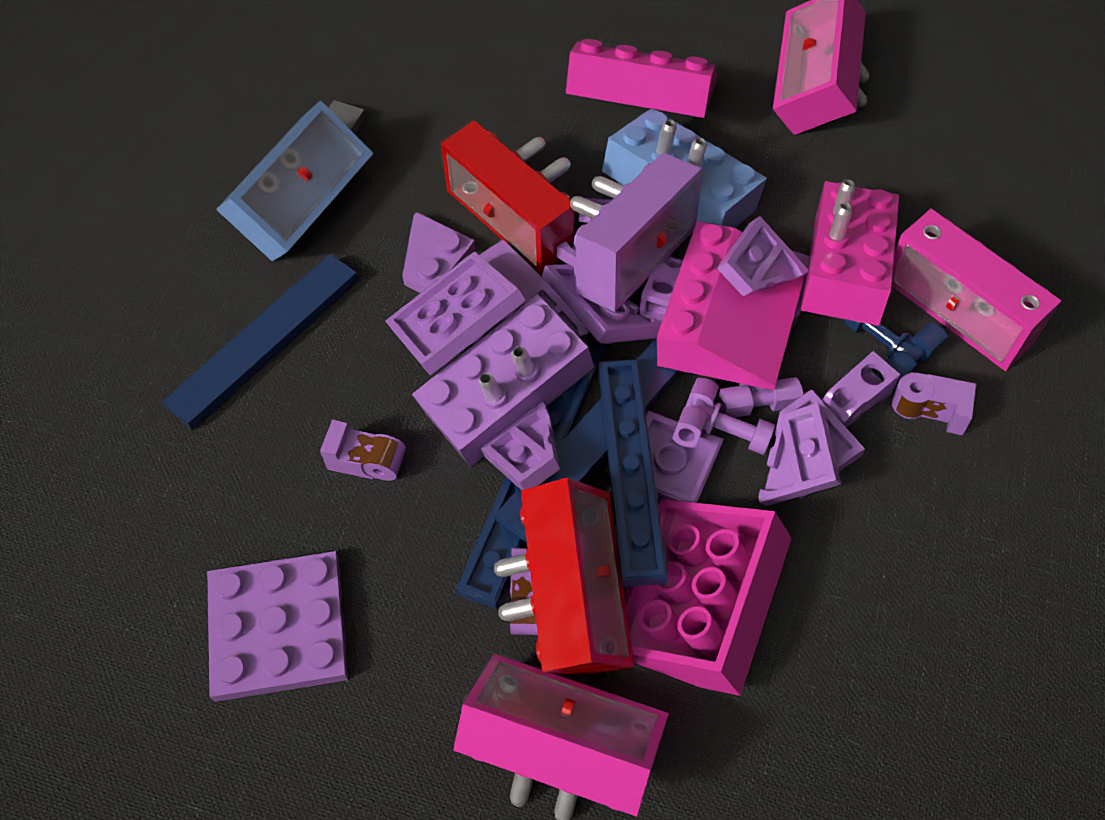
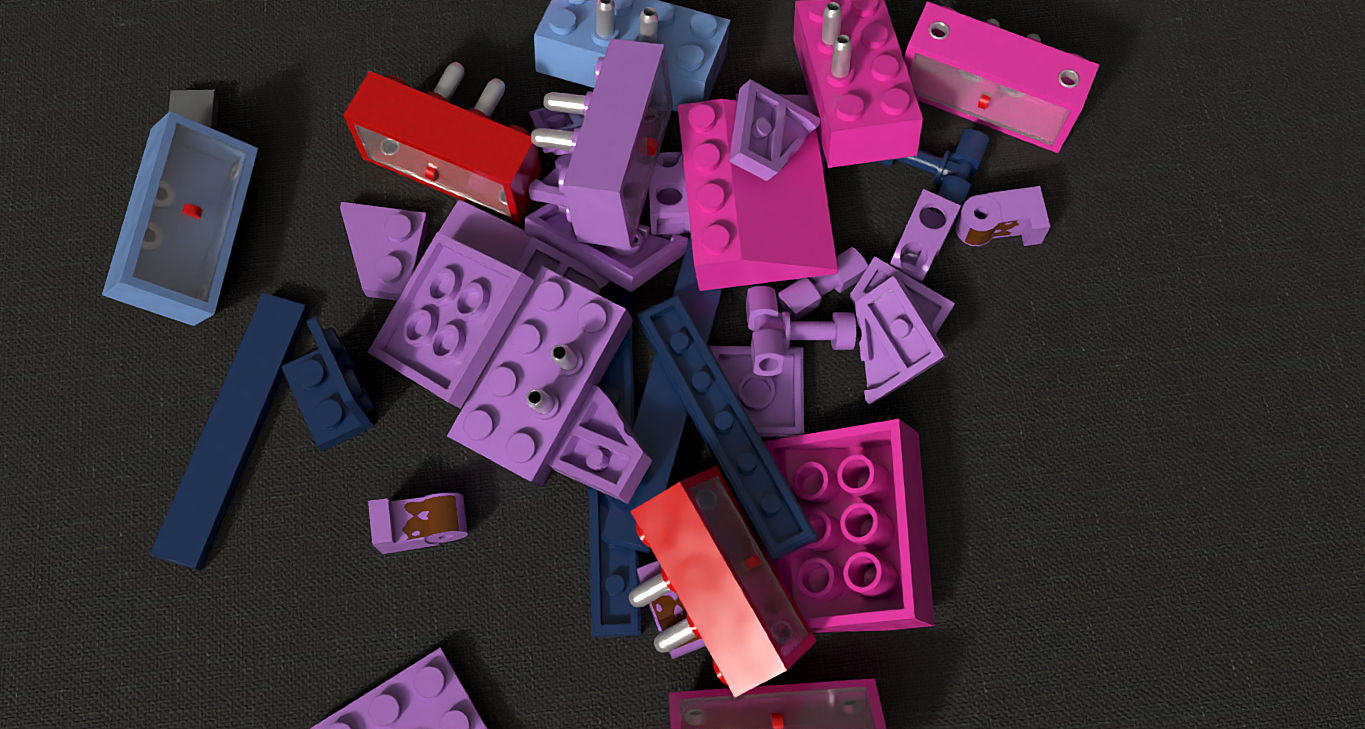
camera: 25 degrees left, 10 degrees up
none -> dark blue bracket [281,316,375,451]

